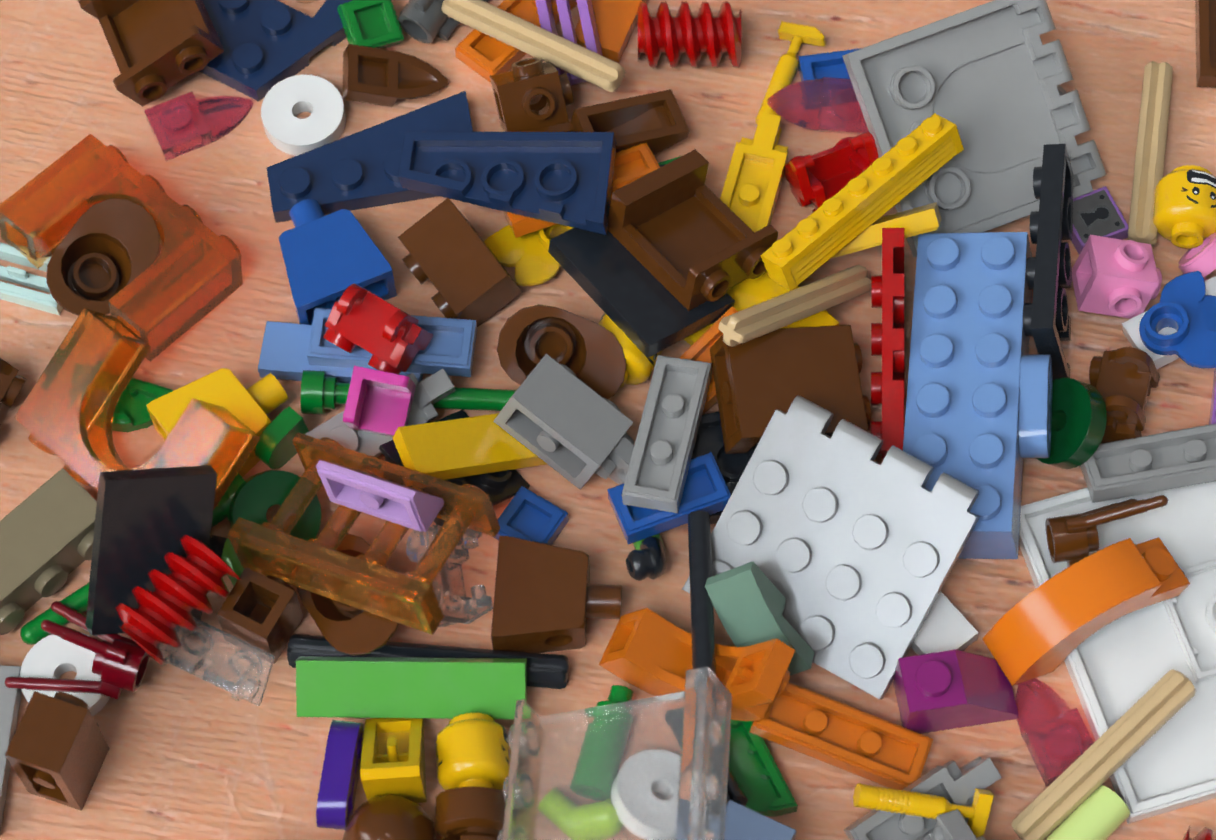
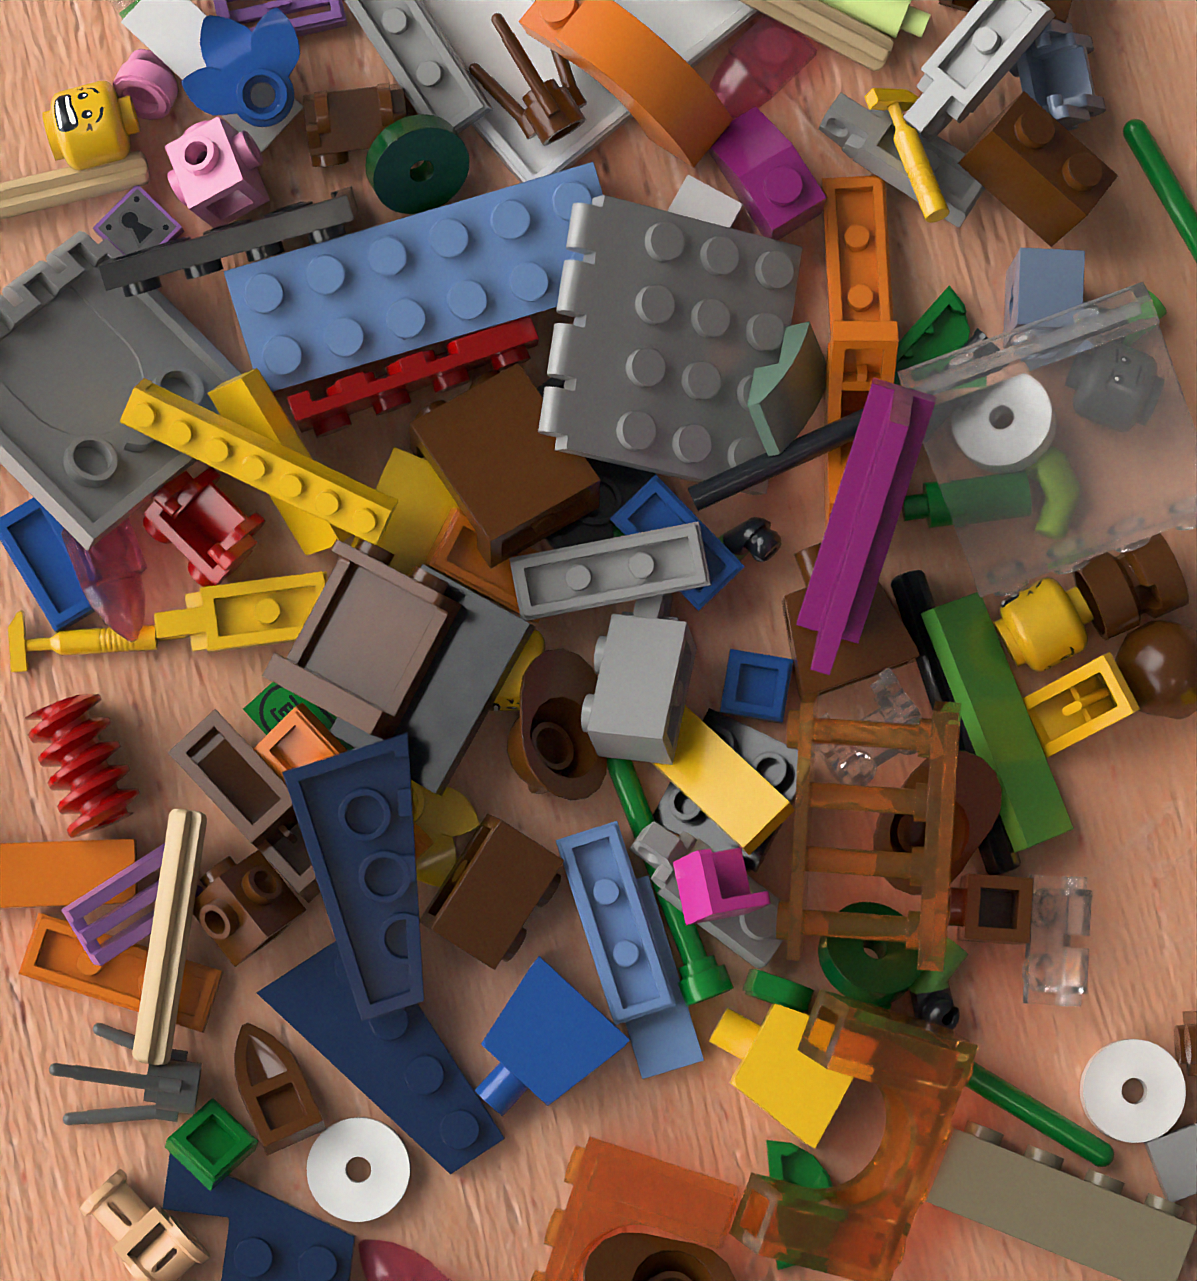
camera: 120 degrees left, 20 degrees up
dark red plant [4,601,150,700] -> none
black tile [85,465,217,636] -> none
red piece [115,535,242,666] -> none
lavender slope [316,460,444,532] -> none
dark purple beam [316,720,364,830] -> none
red piece [323,284,433,375] -> none
tan axle [718,265,871,347] -> none
medium blue beam [1018,354,1053,458] -> none
none -> magenta fence [796,377,936,675]

